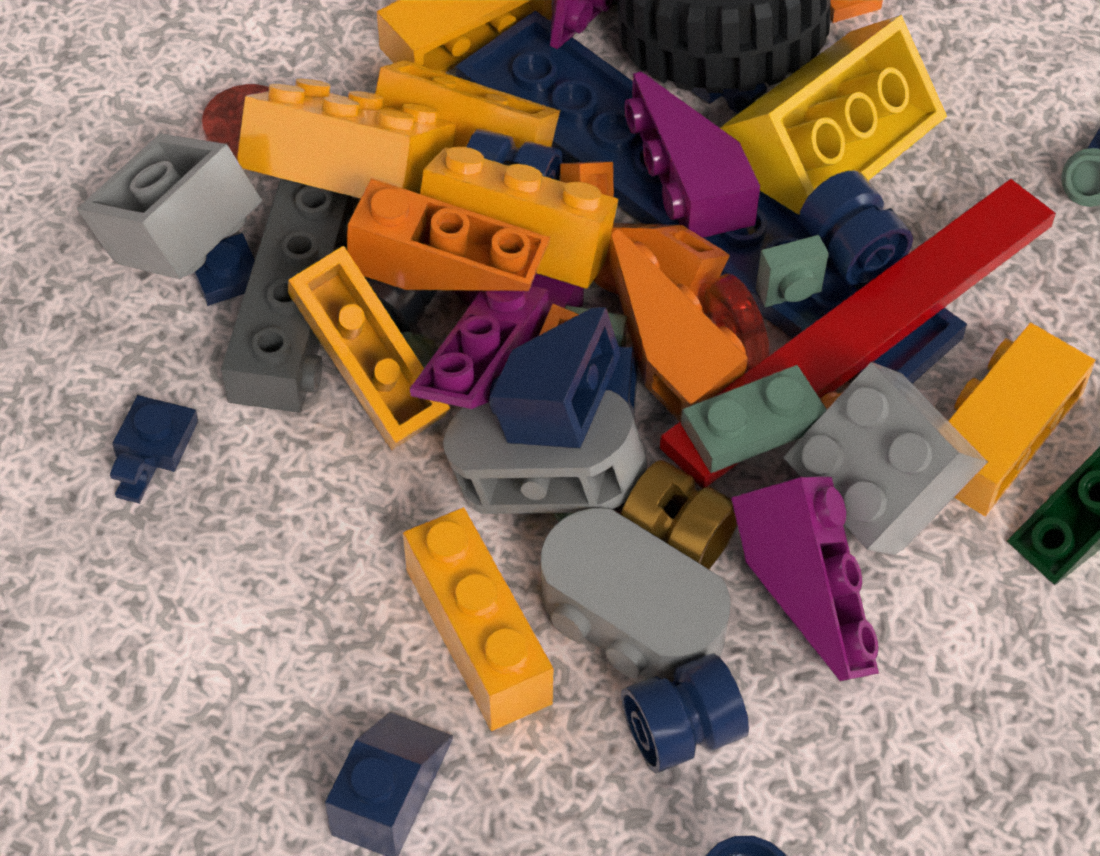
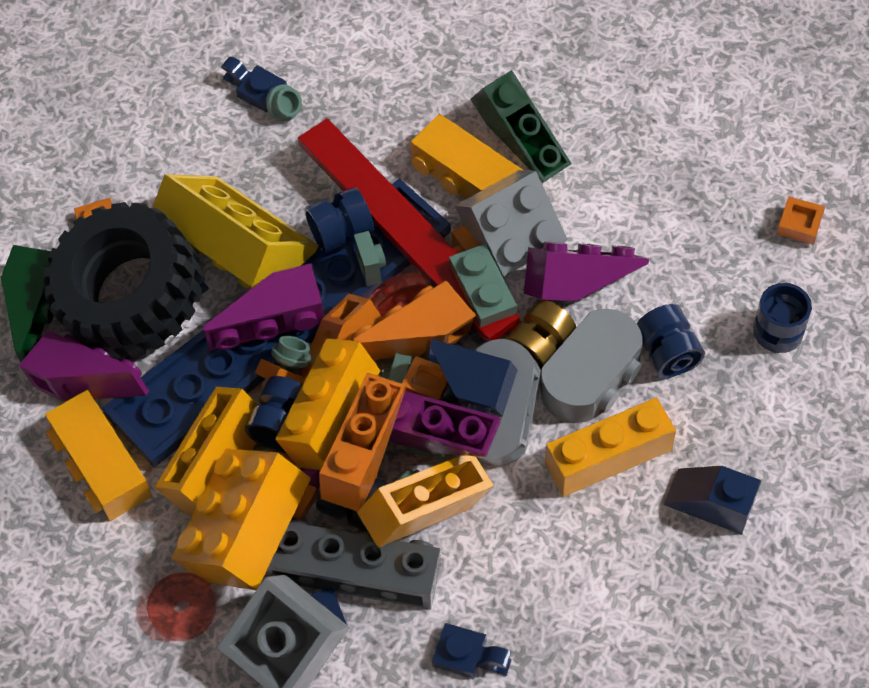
camera: 85 degrees left, 5 degrees up
none -> sand green plate [271,336,311,371]

